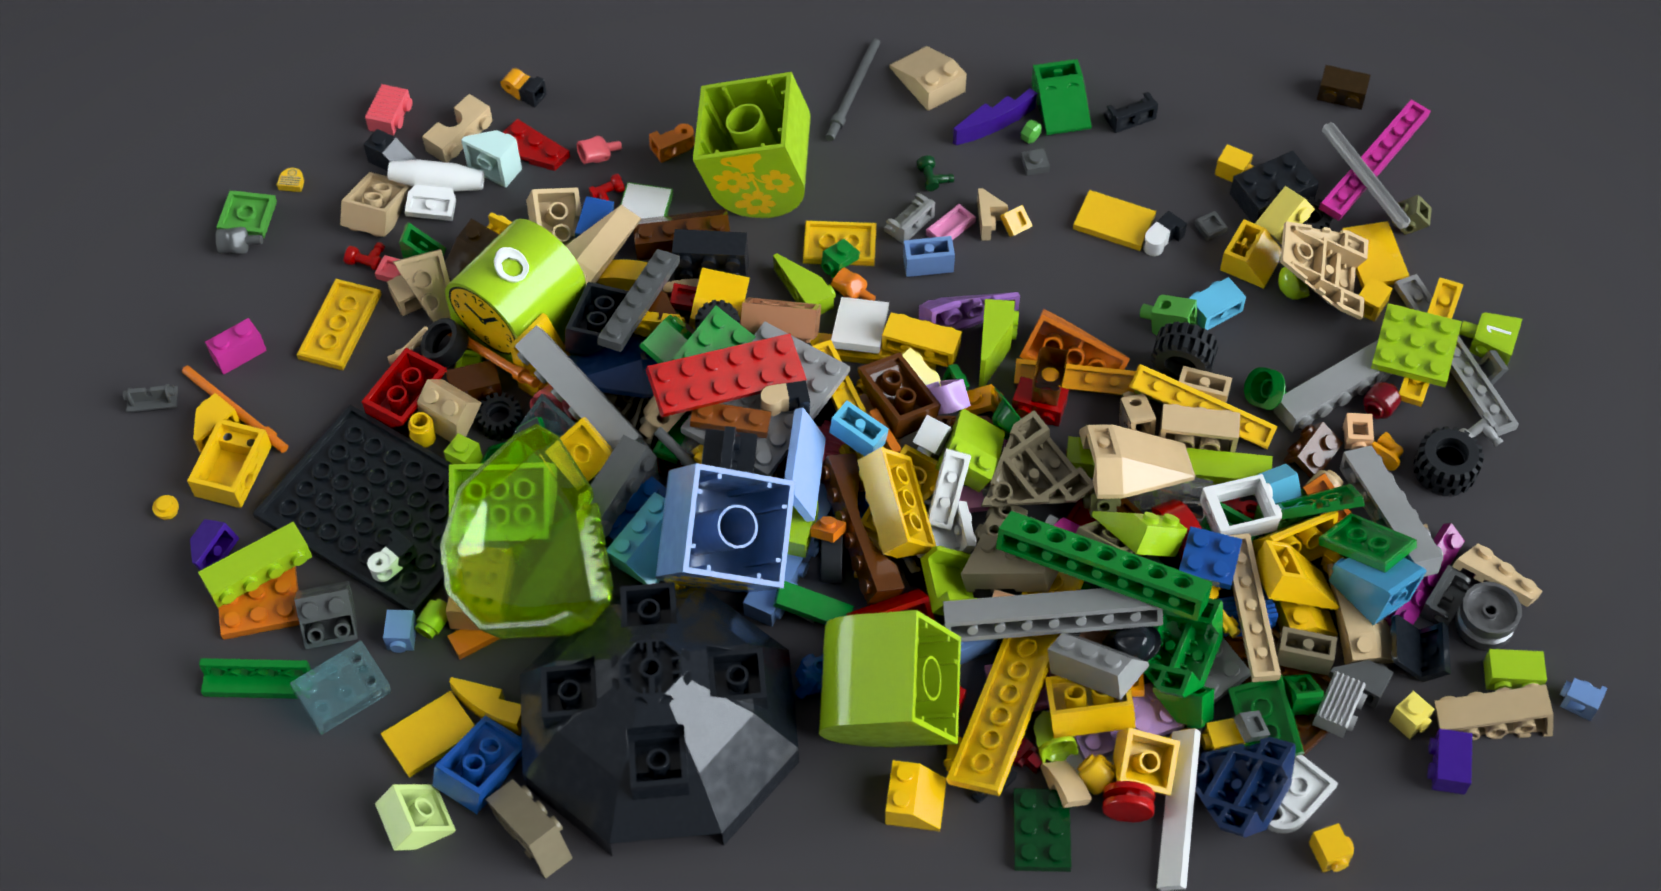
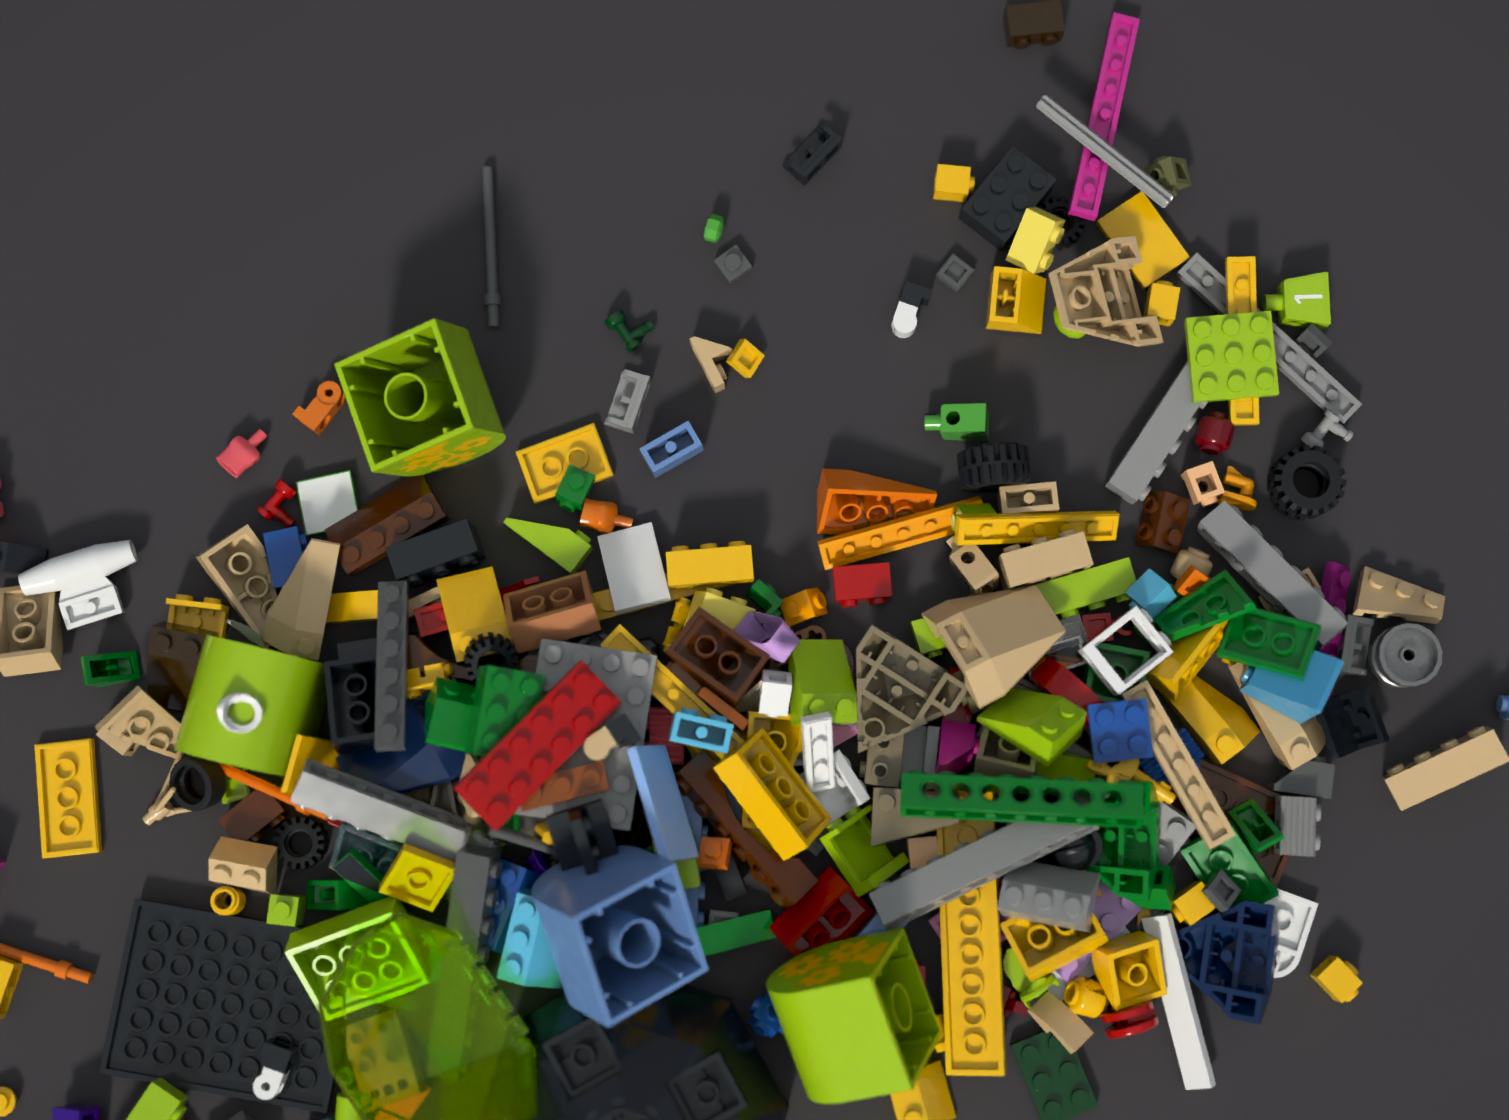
camera: 20 degrees left, 25 degrees up
yellow piece [187,419,272,508] -> none
red piece [344,242,385,271] -> none
red slope [362,348,447,428] -> none
coral plate [375,255,401,282] -> none
tan arch [422,94,493,163] -> none
light aqua slope [462,130,522,188] -> none
leg [501,68,547,108] -> none
red wing [502,119,570,171] -> none
tan slope [890,46,966,111] -> none
medium lavender wedge [919,292,1020,331] -> none
bright pink tile [926,204,976,240] -> none
dark purple slope [953,88,1037,146] -> none
lime slope [979,299,1019,387] -> none
green piece [992,388,1021,441] -> none
green slope [1031,59,1092,135] -> none
reddish brown piece [1031,346,1069,406] -> none
yellow tile [1073,190,1156,251] -> none
medium azure brick [1189,277,1246,330] -> none
green piece [1244,367,1287,410] -> none
yellow slope [1255,540,1339,610] -> none
dark tan brick [1276,626,1337,675] -> none
light yellow brick [1389,691,1434,739] -> none
dark purple brick [1428,728,1473,795] -> none
lime brick [1483,649,1547,691] -> none

